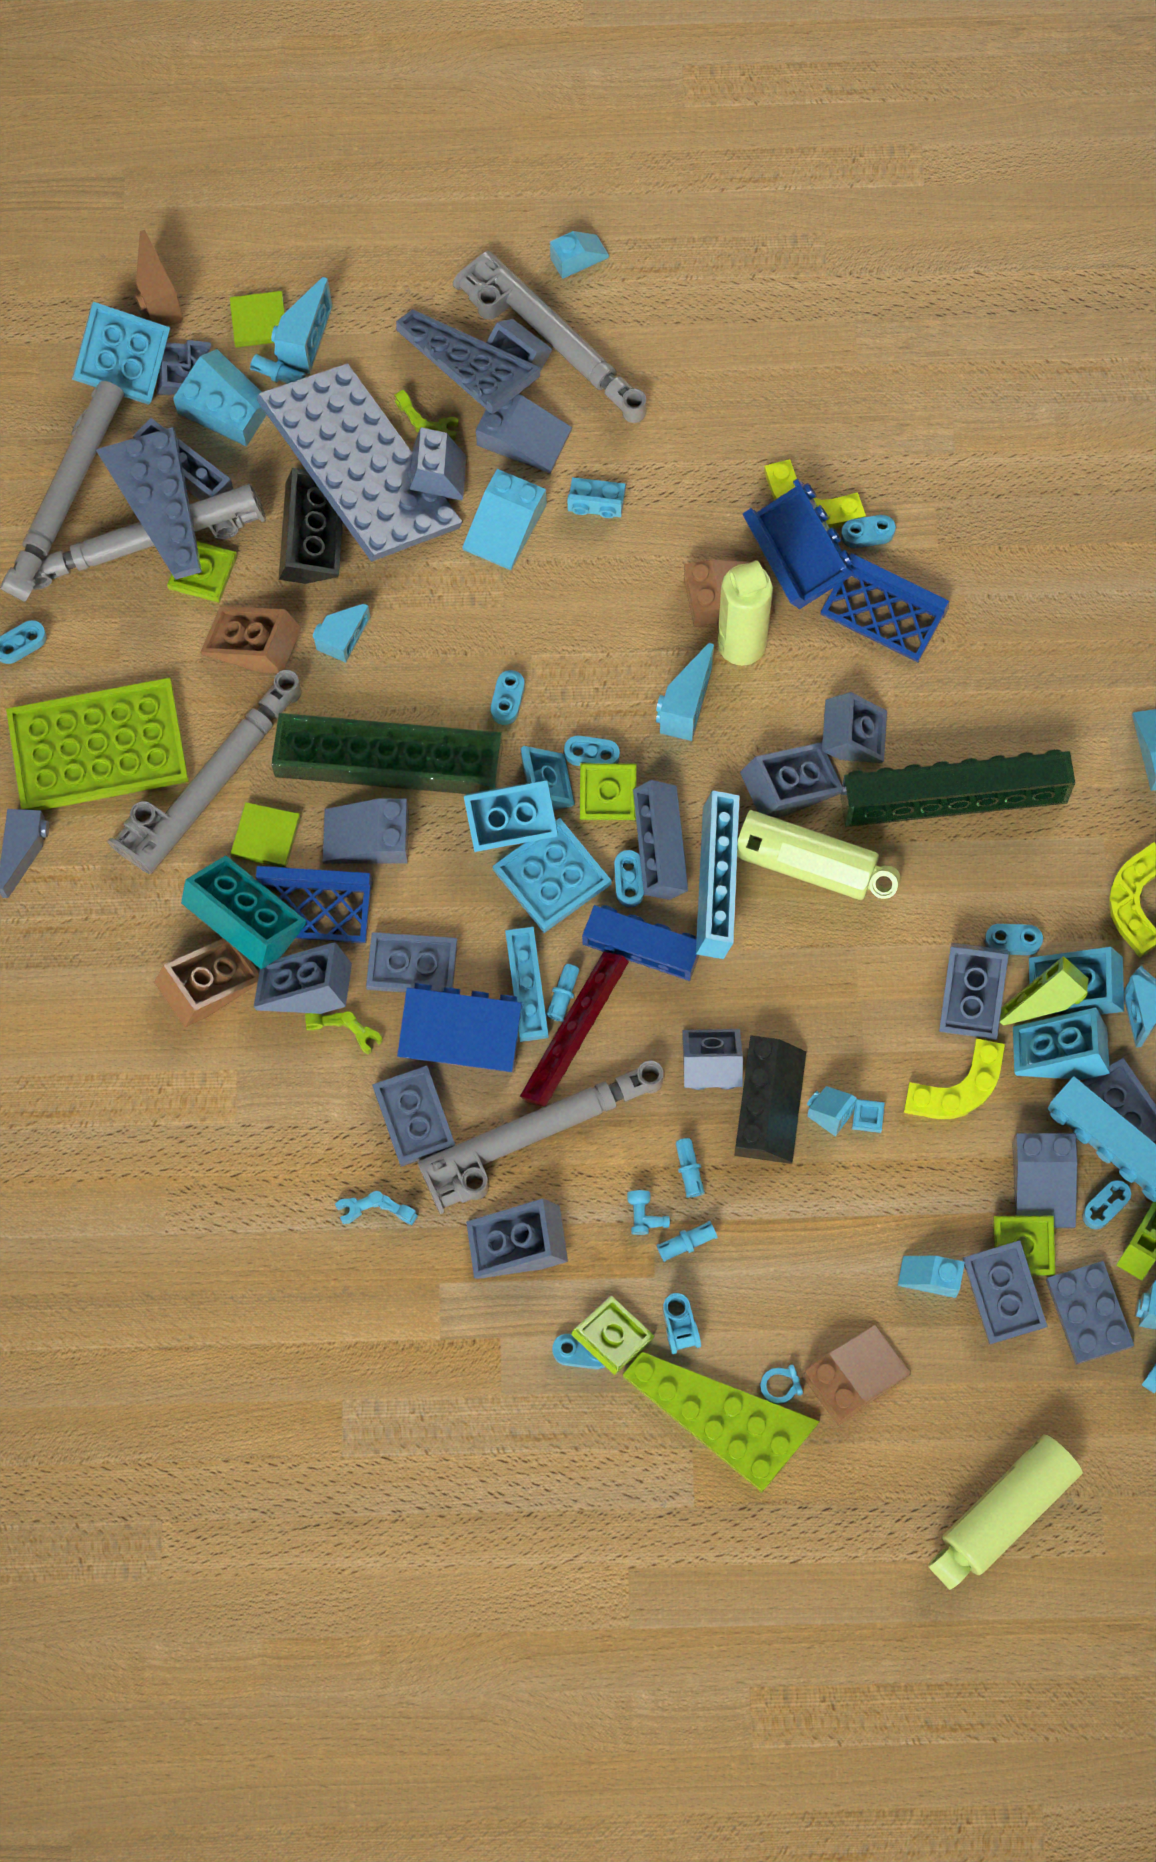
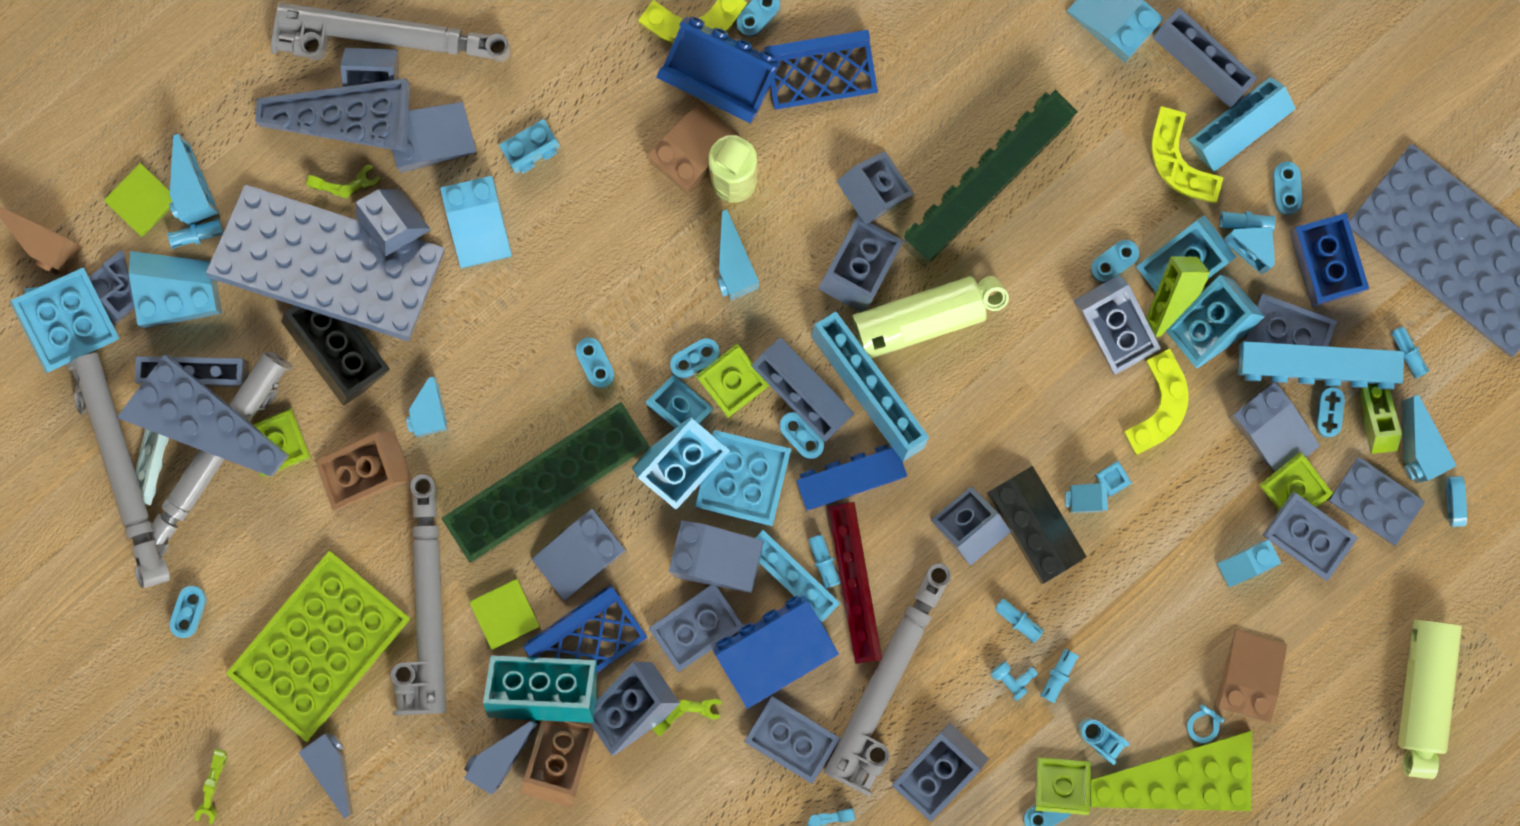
camera: 40 degrees left, 15 degrees up
none -> light aqua plate [135,429,169,505]
none -> sand blue slope [464,720,538,795]
none -> sand blue slope [669,520,764,593]

